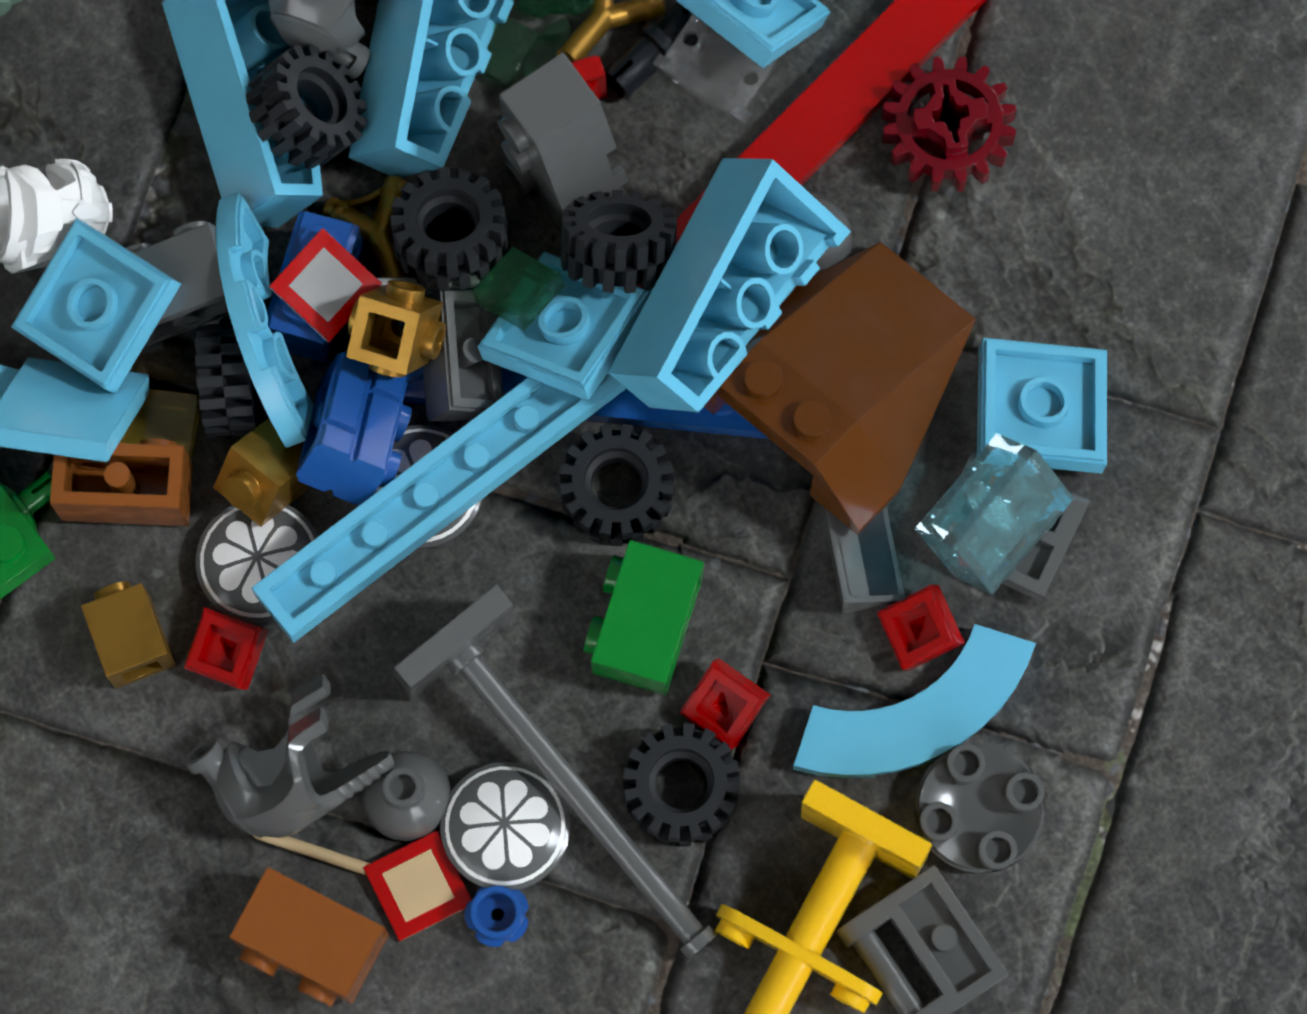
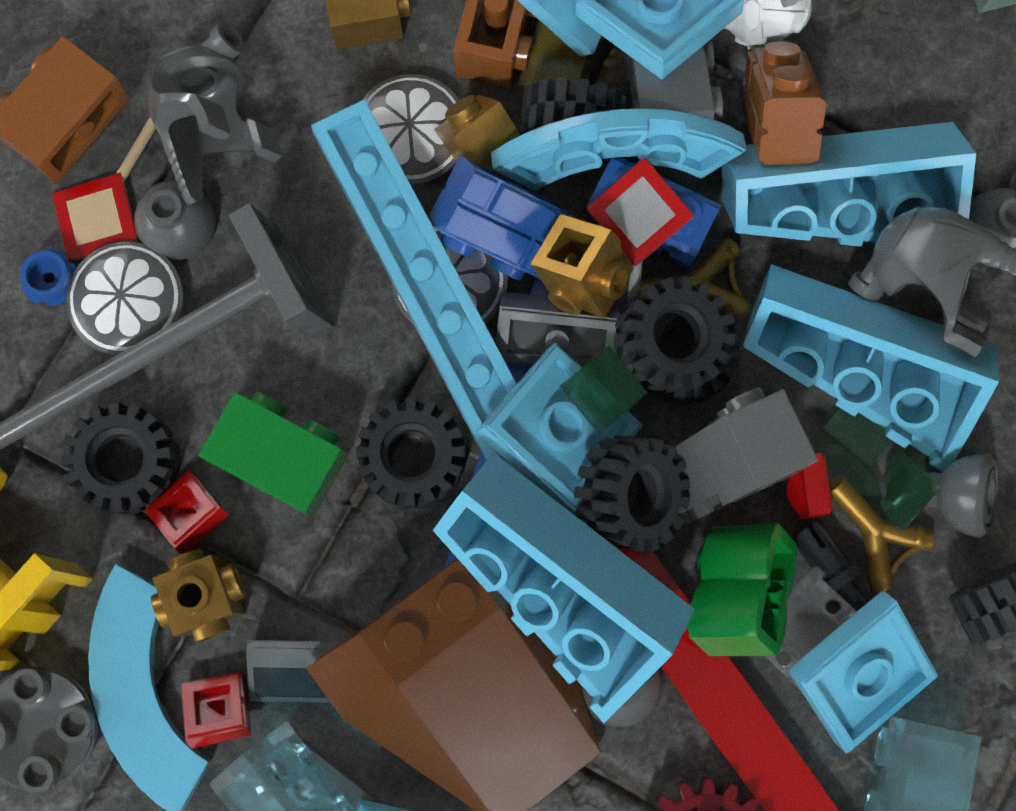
camera: 100 degrees right, 5 degrees up
red tile [184,607,269,690] -> none
black tyre [246,44,367,169] -> none
none -> pearl gold brick [151,549,246,643]
none -> green brick [686,523,797,656]
none -> dark orange brick [742,41,826,165]

